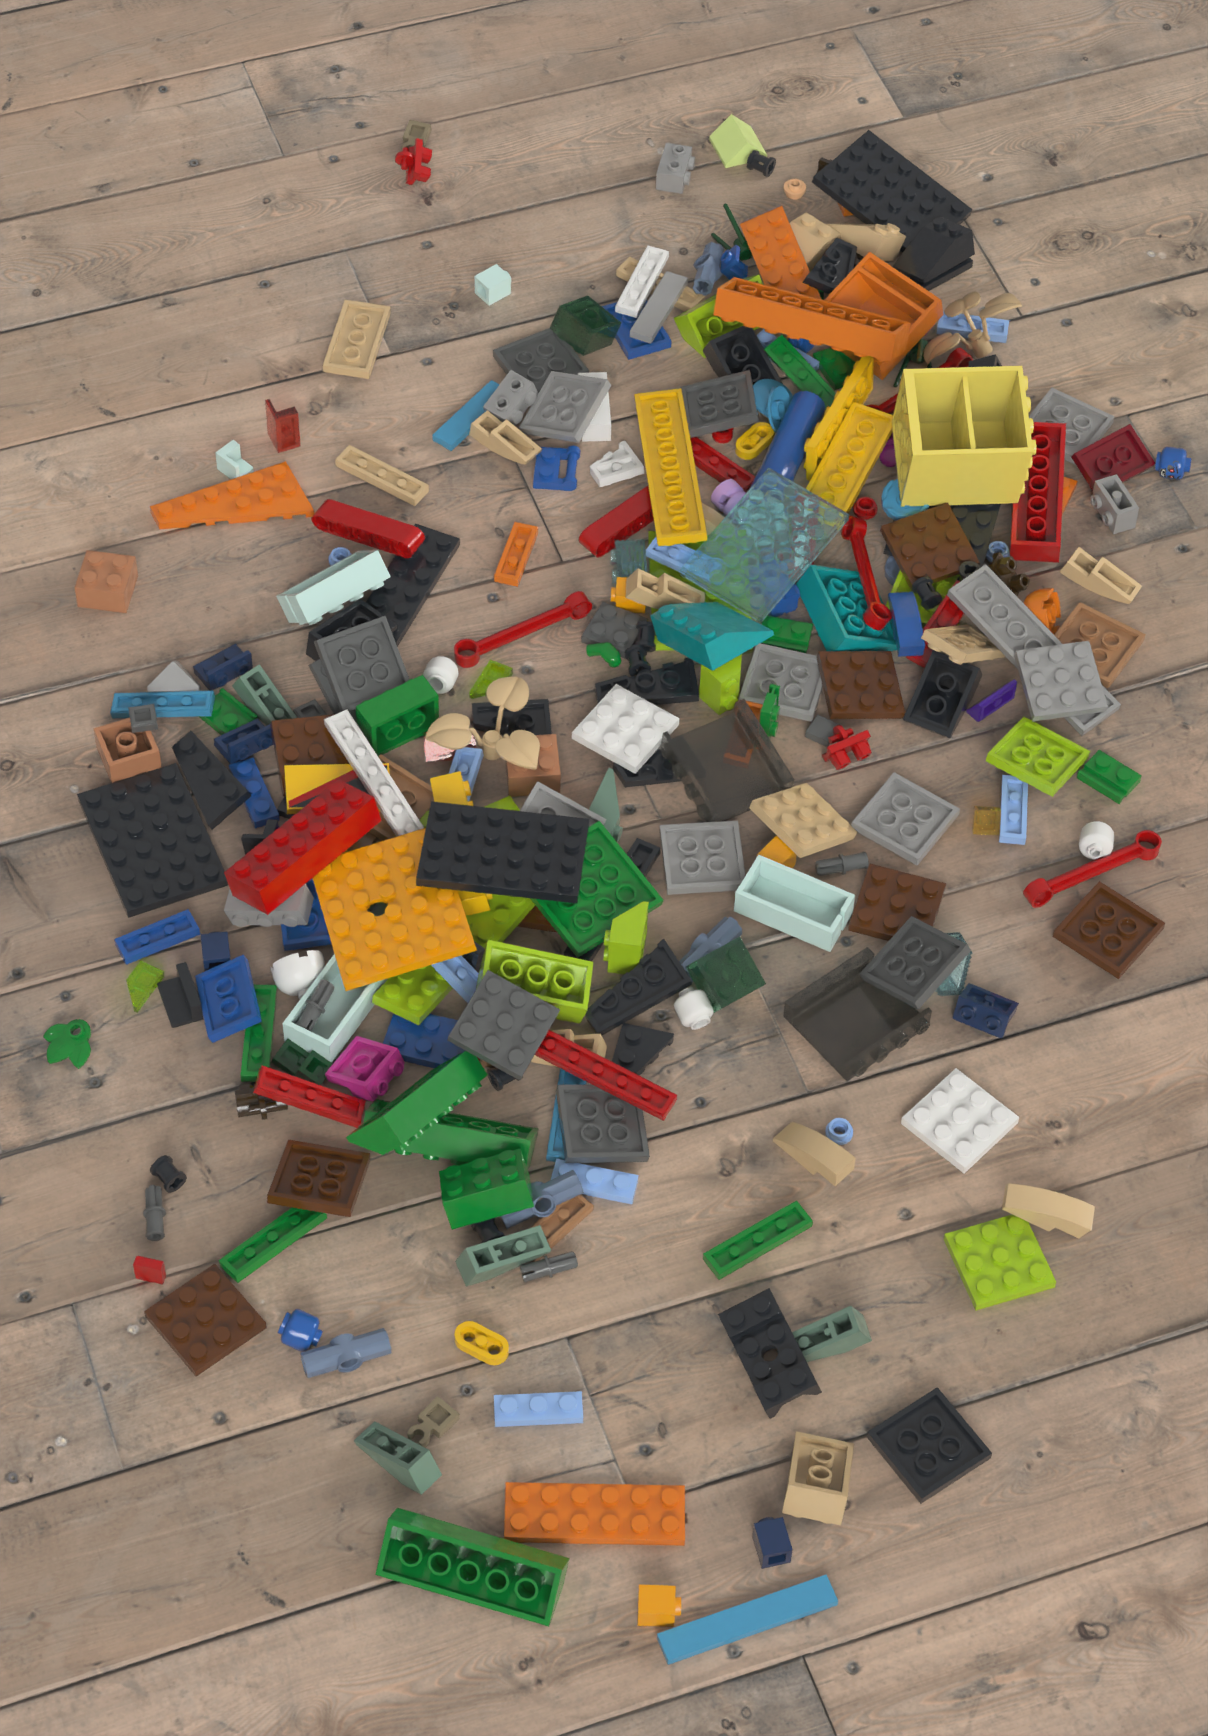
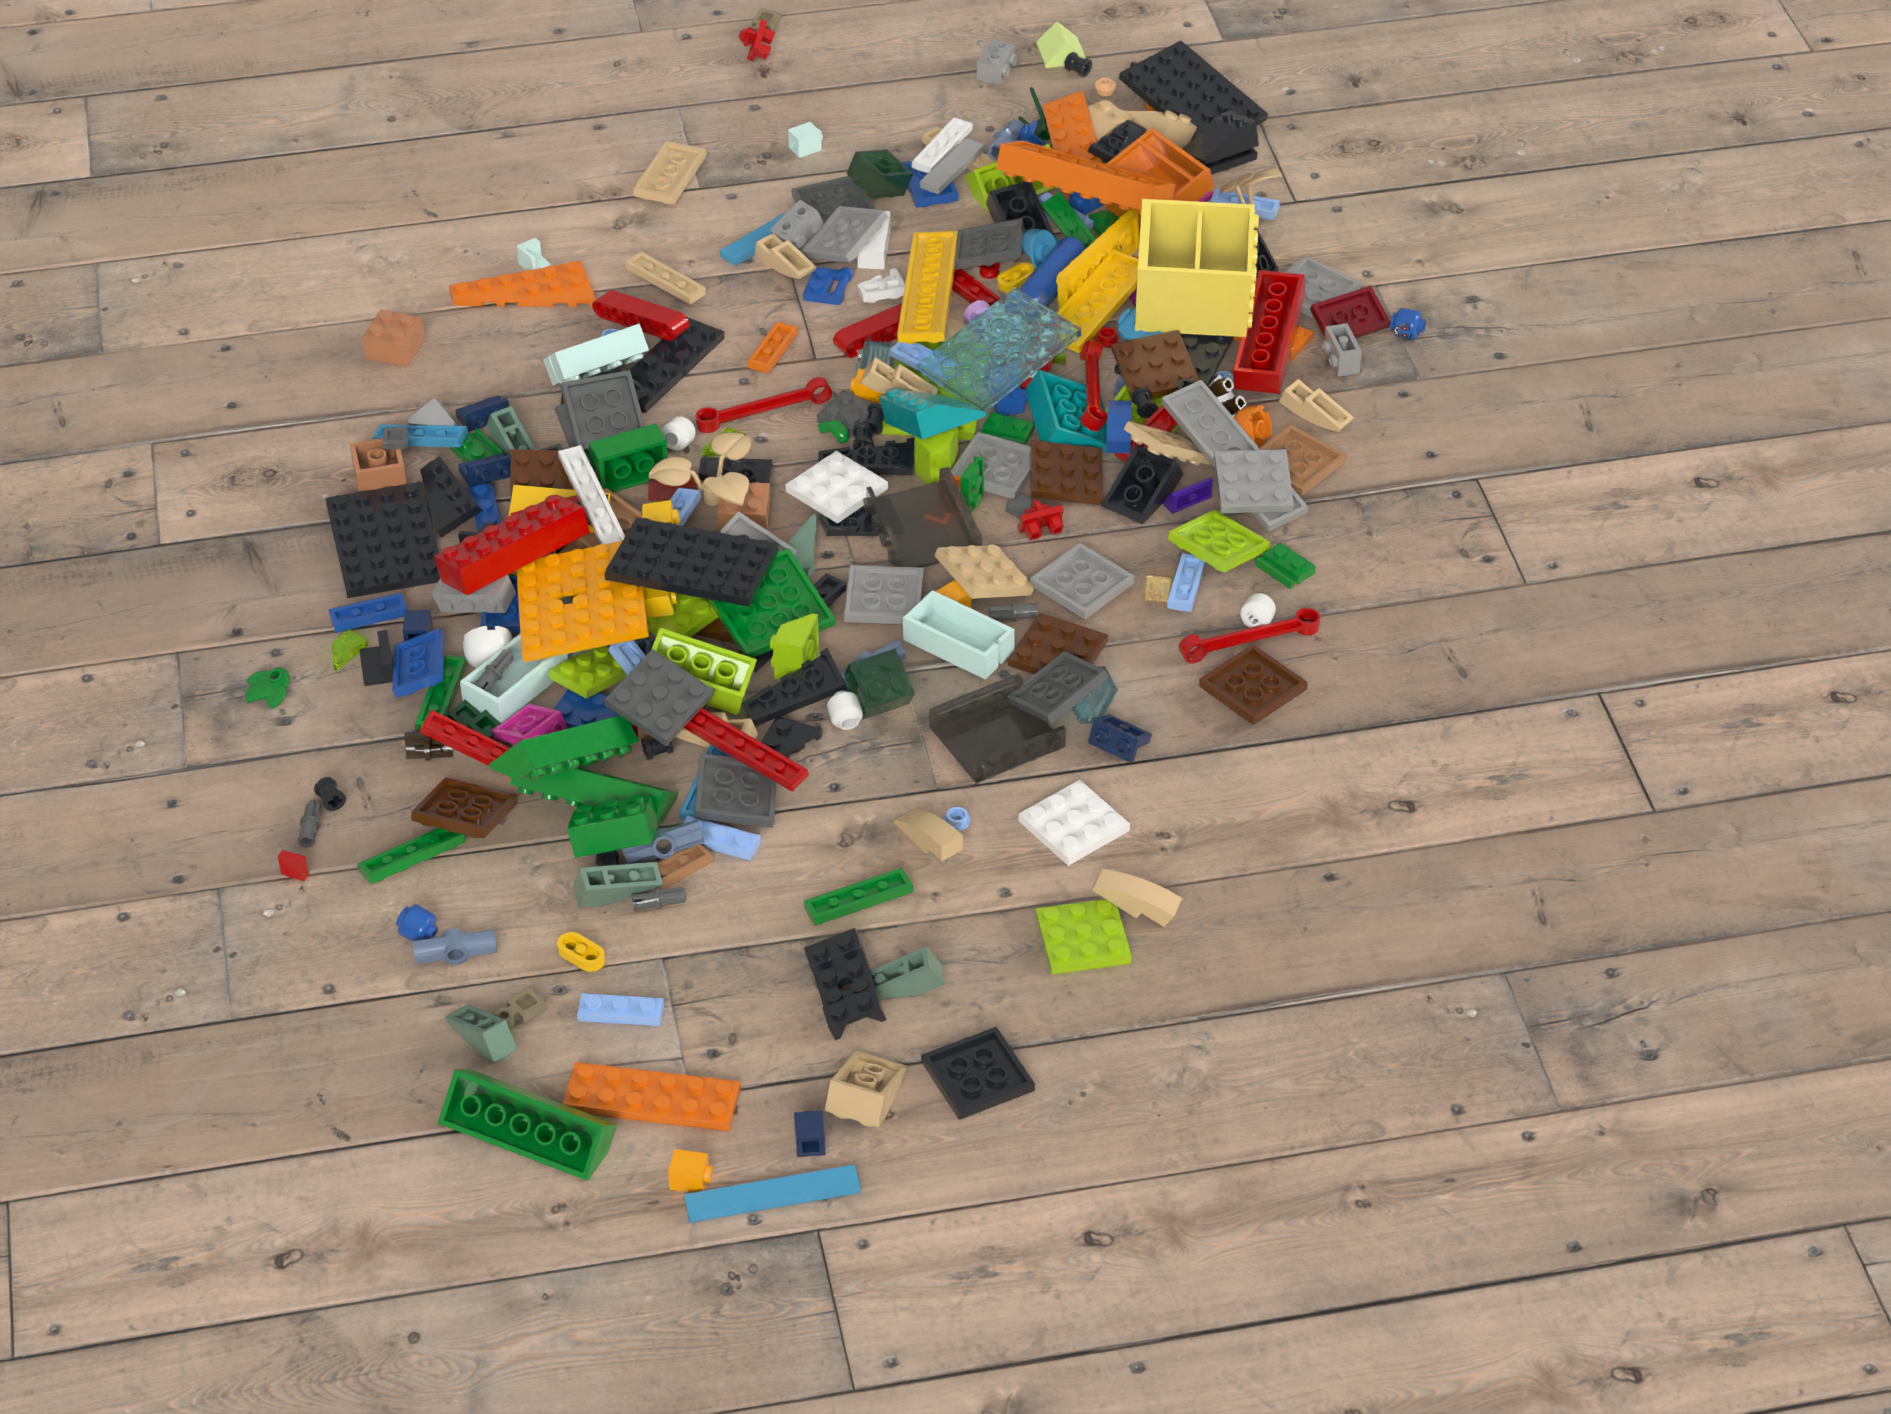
camera: 10 degrees right, 10 degrees down
reddish brown plate [144,1264,267,1377] -> none
clear red panel [265,399,301,453] -> none

